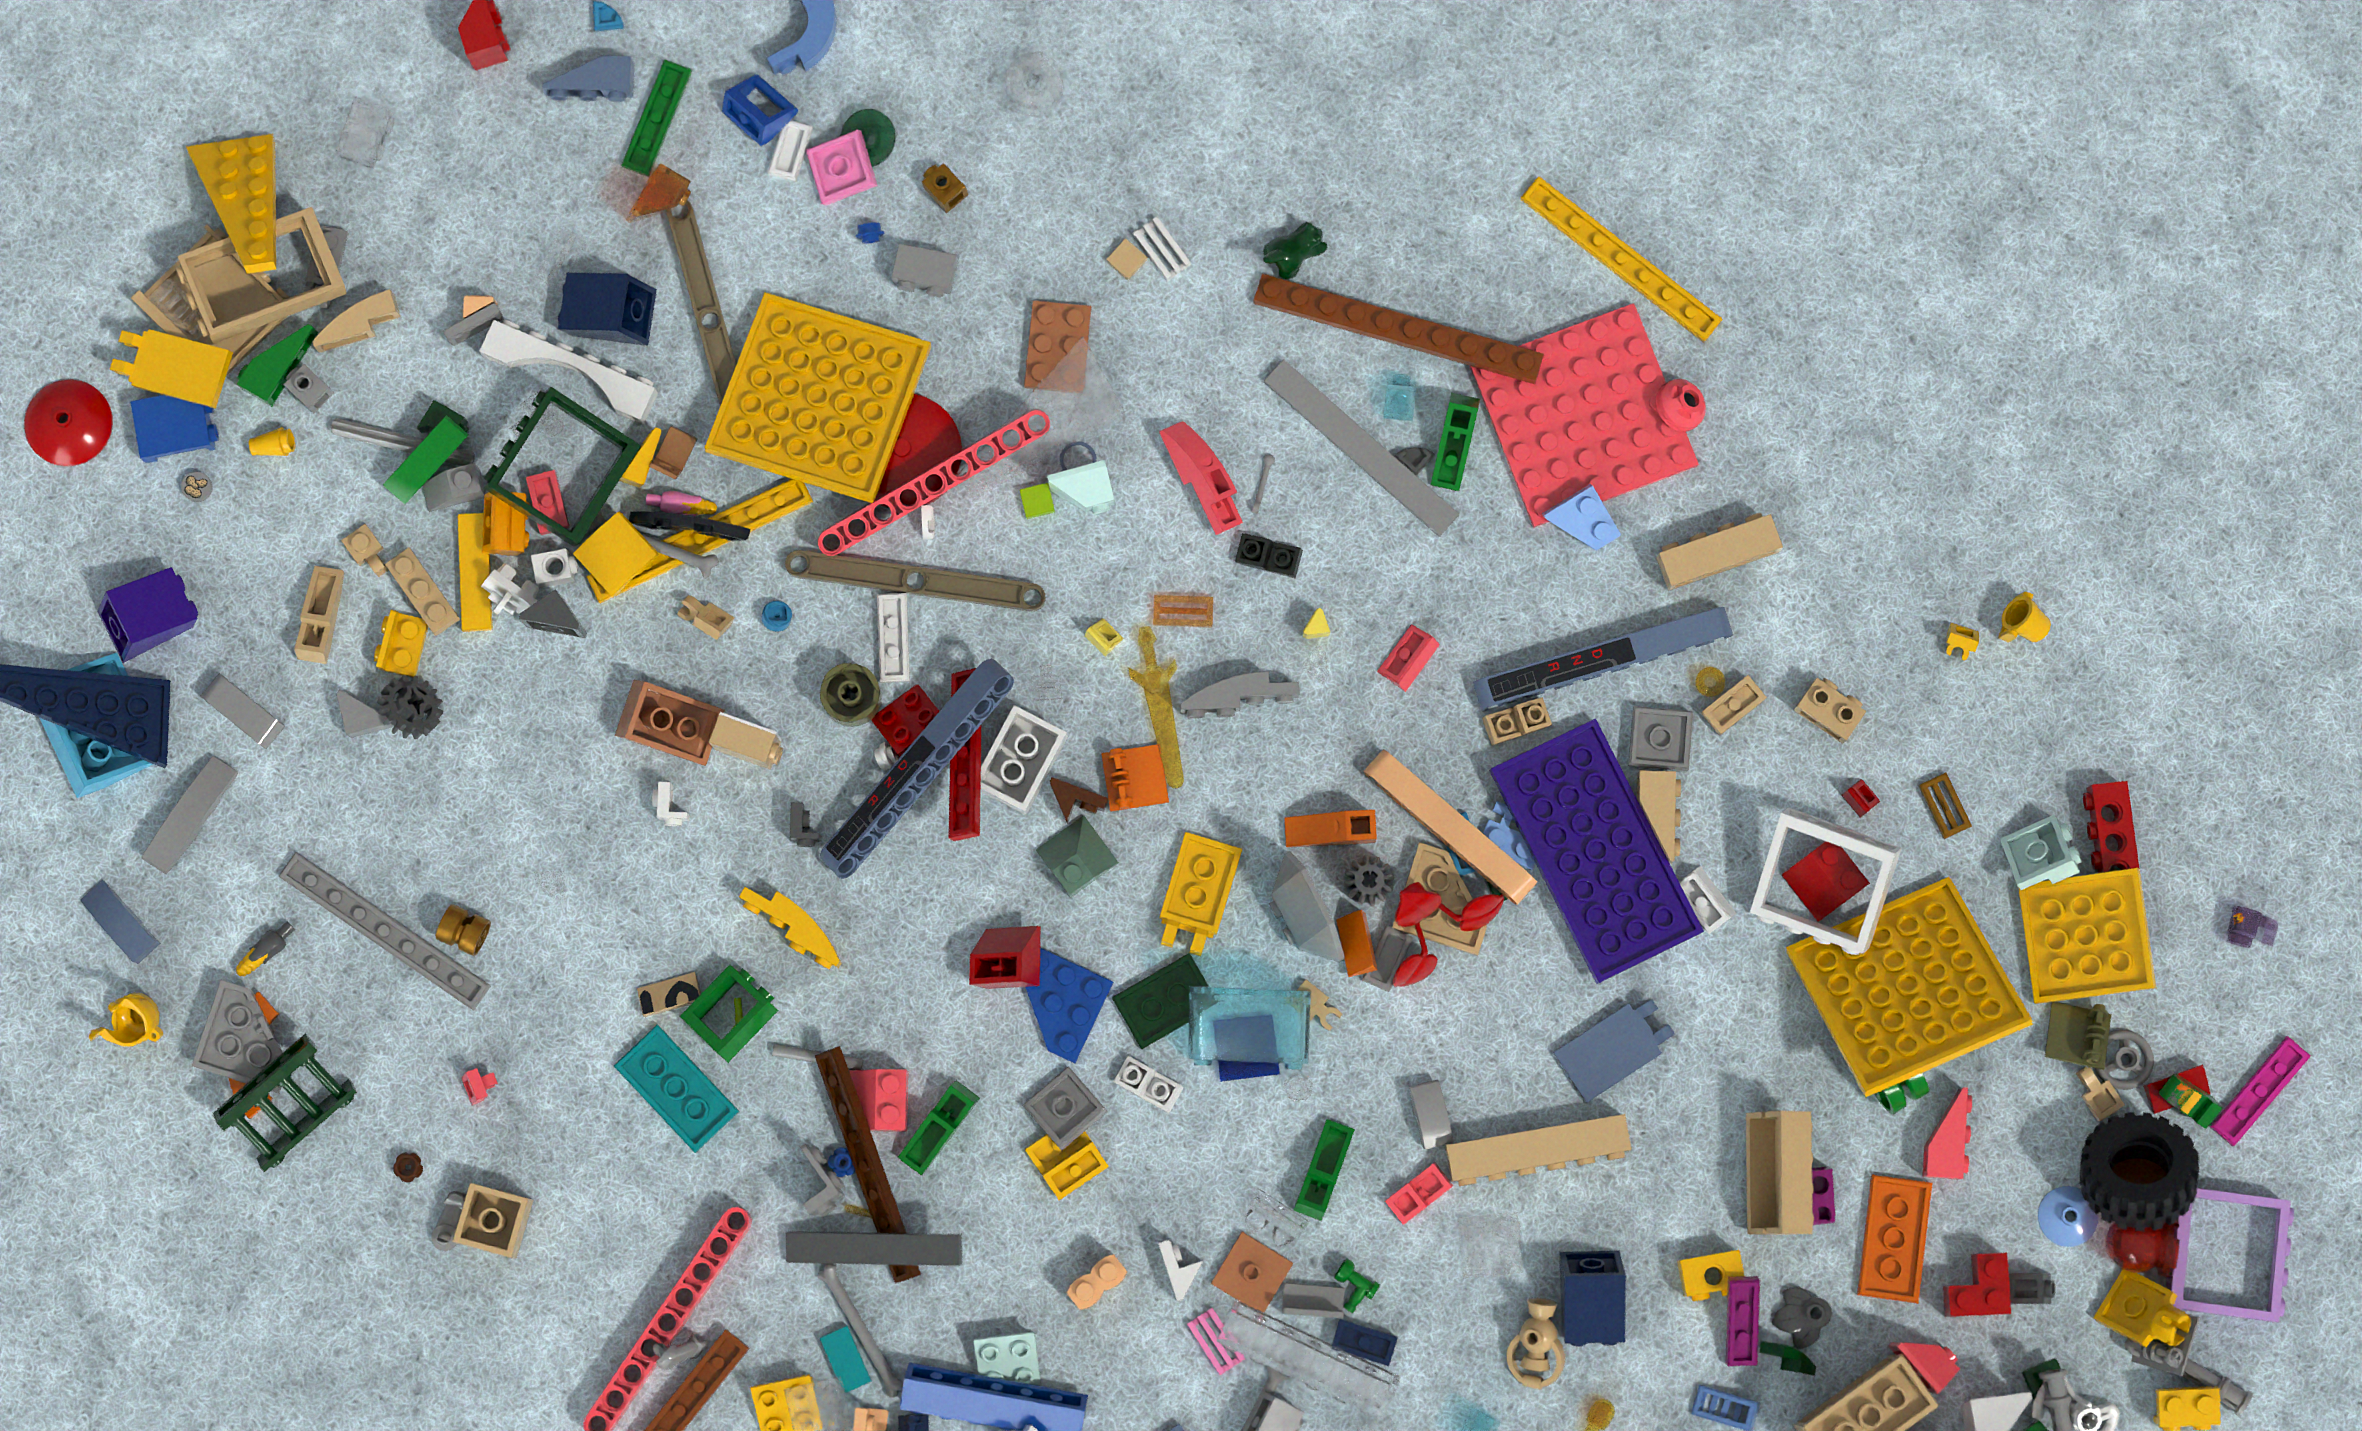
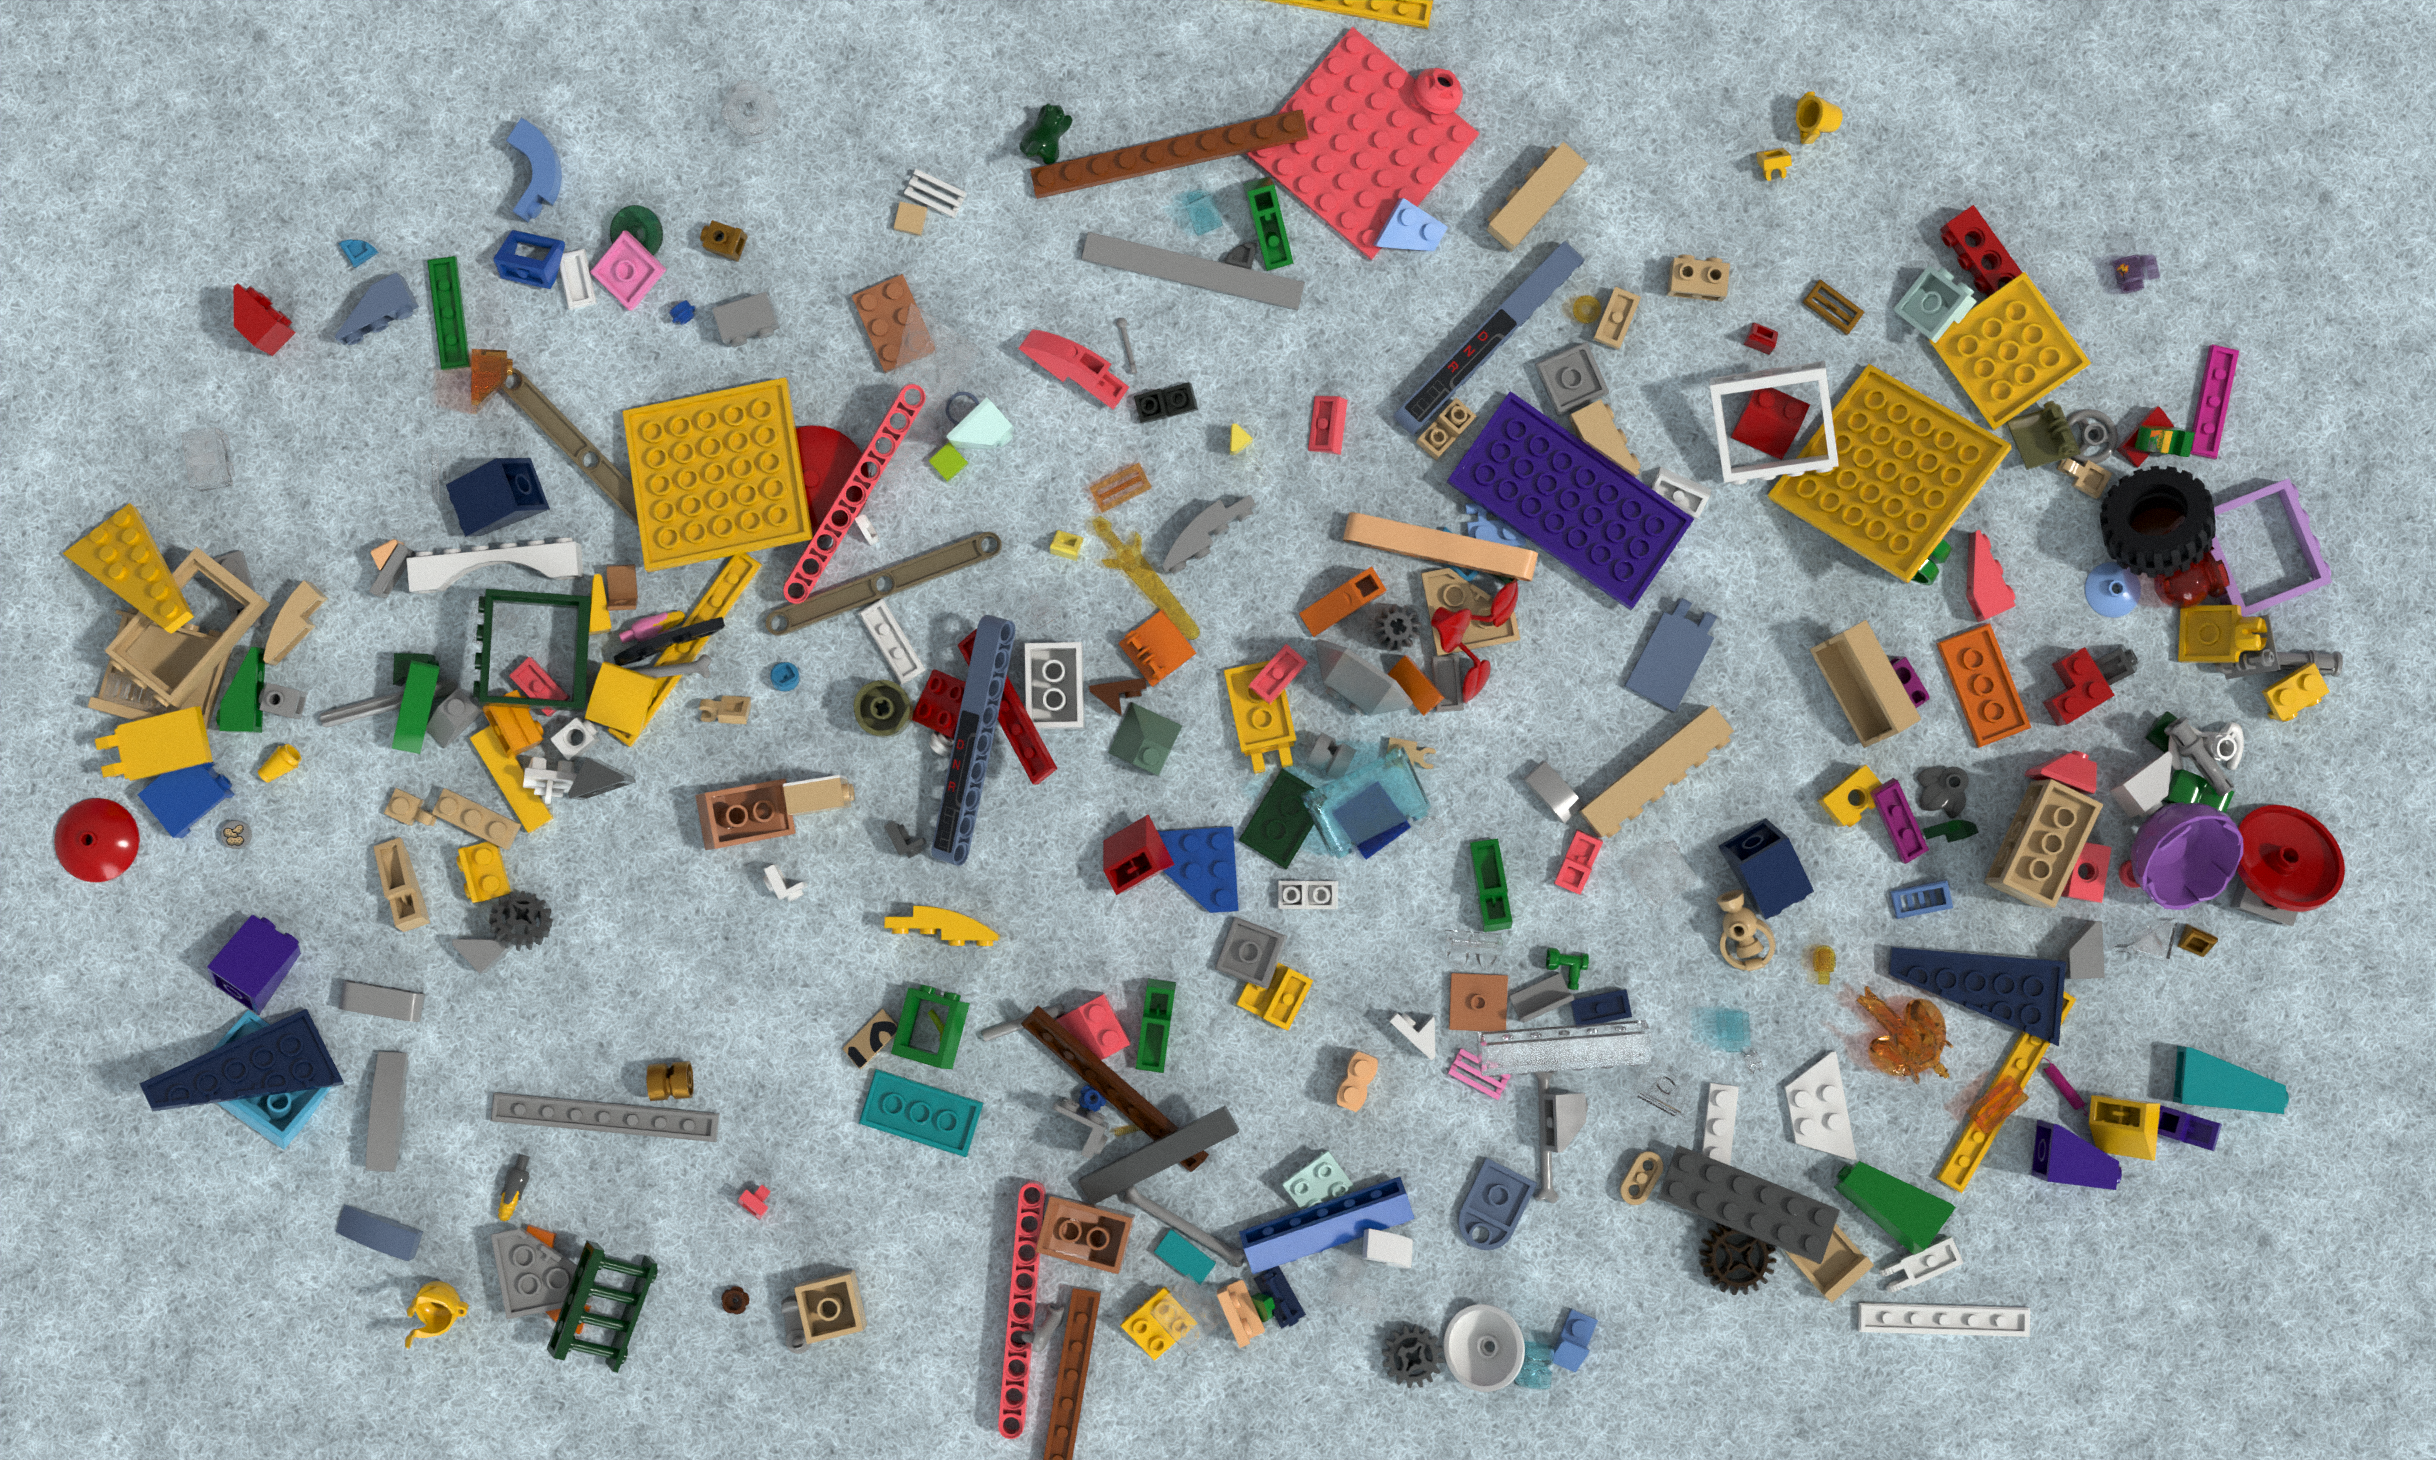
camera: 30 degrees left, 5 degrees up
none -> nougat slope [1035,1196,1135,1274]
none -> coral plate [1249,644,1307,705]
none -> light grey wheel [1305,732,1356,782]

